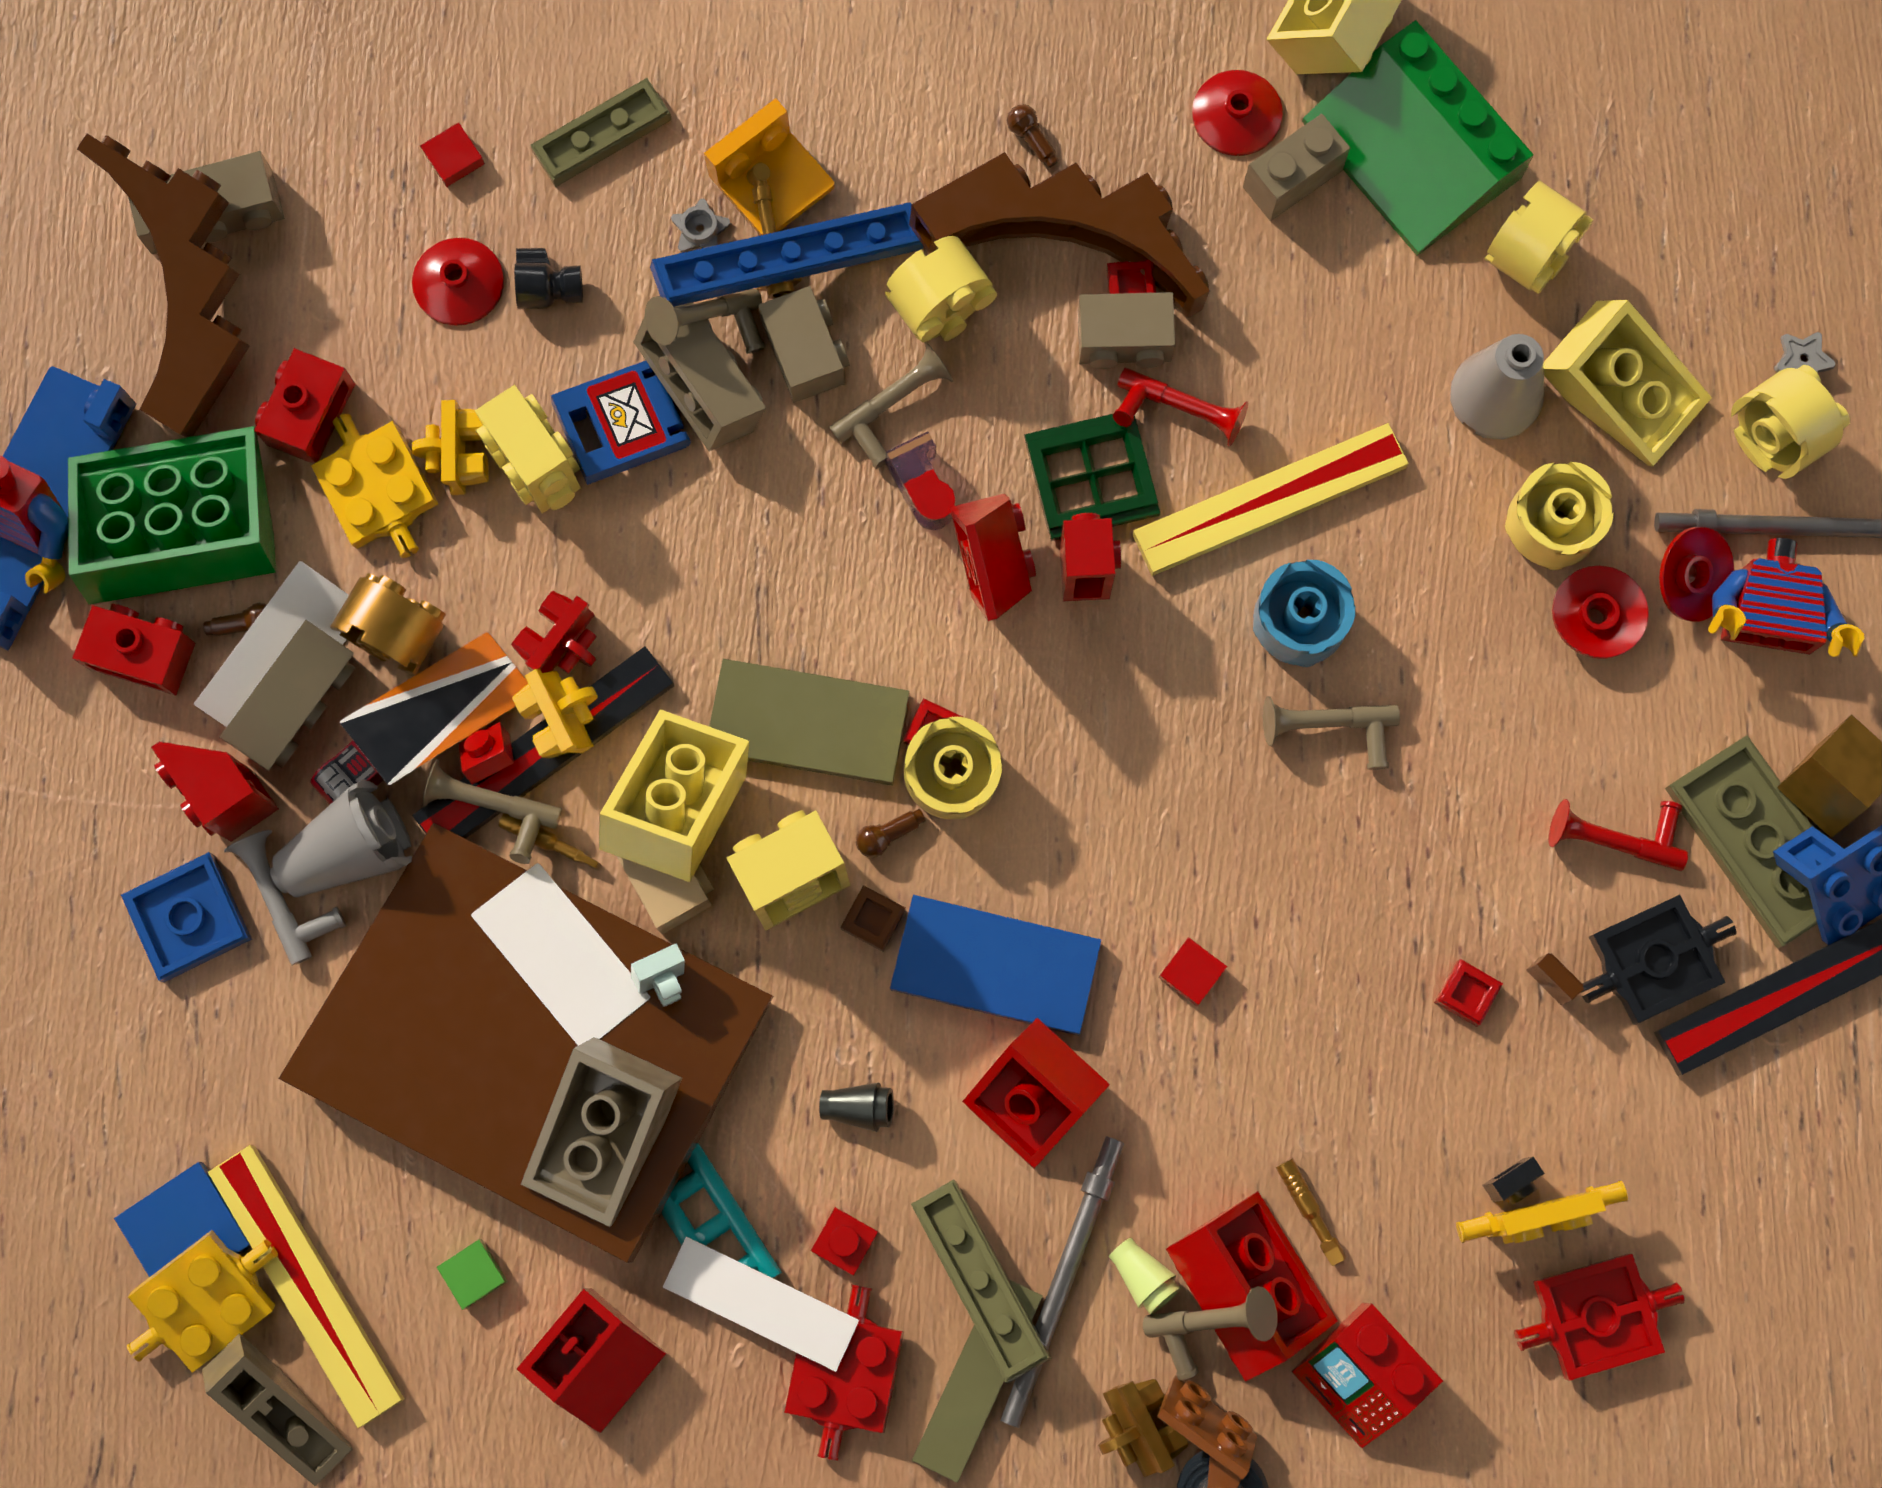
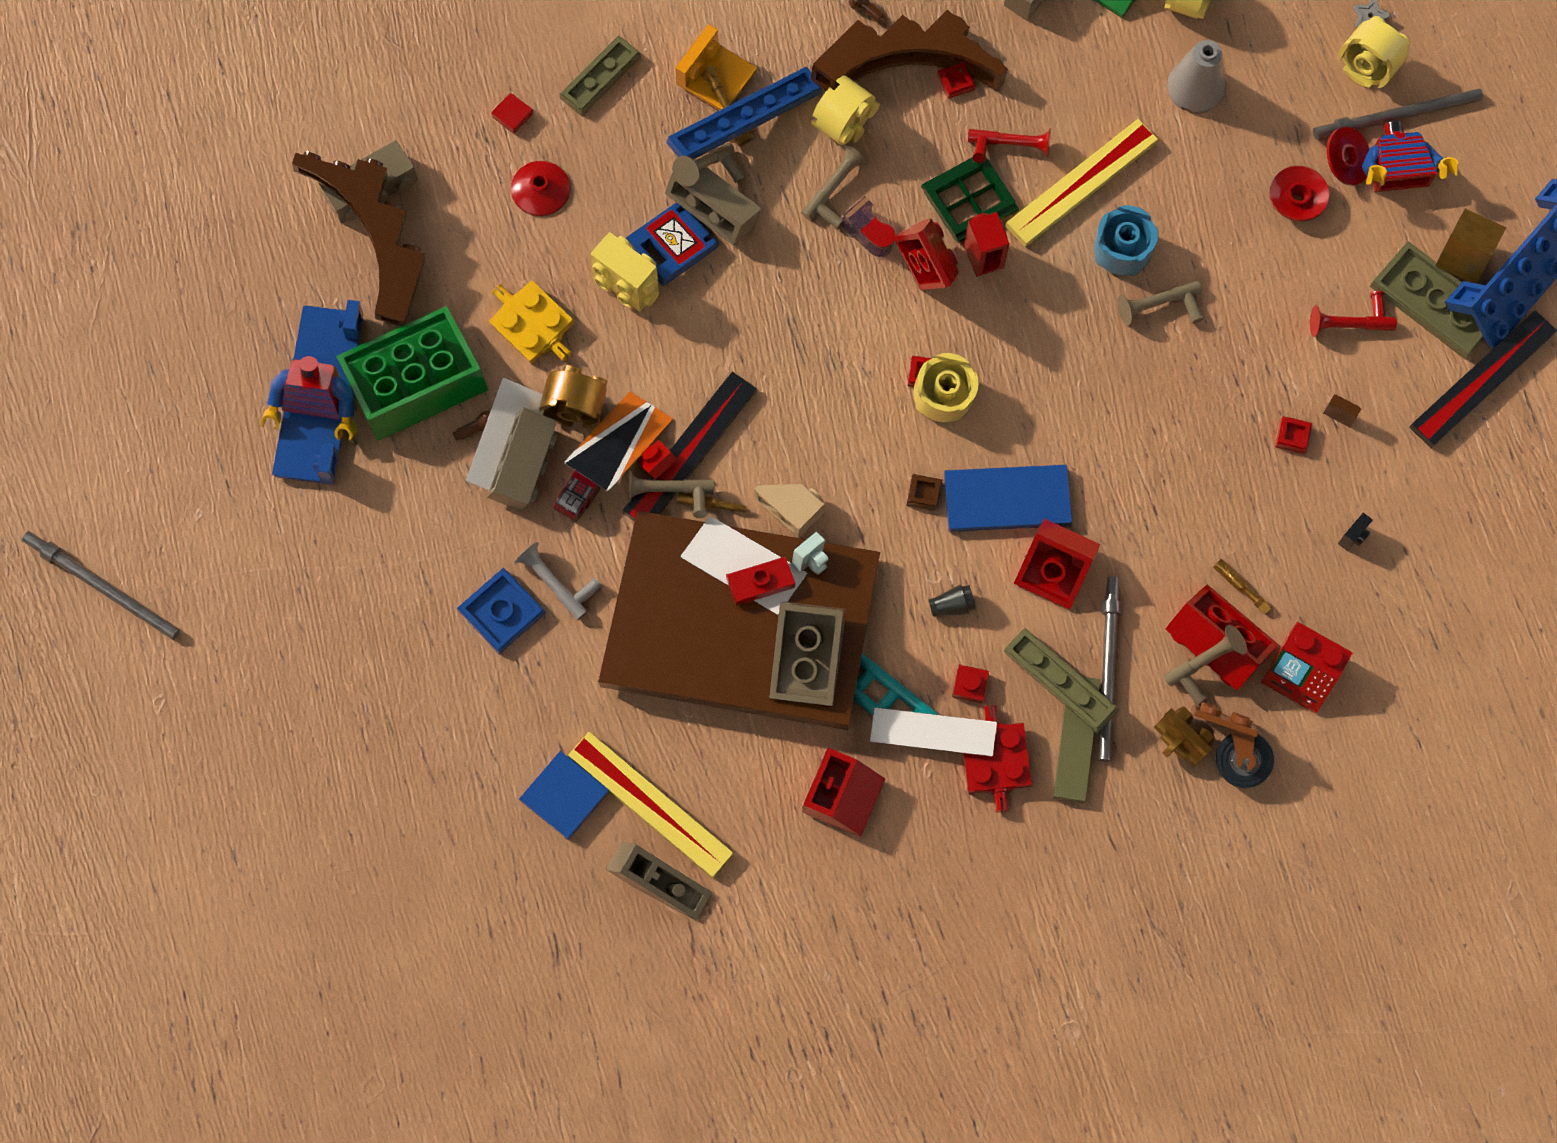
camera: 20 degrees left, 5 degrees down
red brick [72,603,196,696] -> none
yellow plate [127,1230,278,1373] -> none
red slope [151,741,279,842] -> none
red brick [254,348,355,464] -> none
light grey cone [270,779,412,897] -> none
yellow hips [412,400,489,495] -> none
bright green tile [437,1239,508,1310] -> none
red hips [511,591,597,674] -> none
yellow hips [512,669,598,758] -> none
black piece [514,248,583,309] -> none
light yellow brick [599,709,749,882] -> none
light grey plate [671,199,730,252] -> none
olive tile [709,659,910,786] -> none
light yellow brick [727,810,851,931] -> none
dark tan brick [758,286,850,403] -> none
reddish brown piece [856,809,926,858] -> none
dark tan brick [1078,292,1175,369] -> none
yellowish green cone [1109,1238,1181,1315] -> none
red tile [1158,937,1228,1006] -> none
yellow plate [1456,1181,1628,1244] -> none
light yellow brick [1505,462,1614,570] -> none
red plate [1514,1253,1685,1381] -> none
light yellow slope [1544,300,1712,466] -> none
black plate [1580,895,1737,1025] -> none
none -> red plate [726,557,796,606]

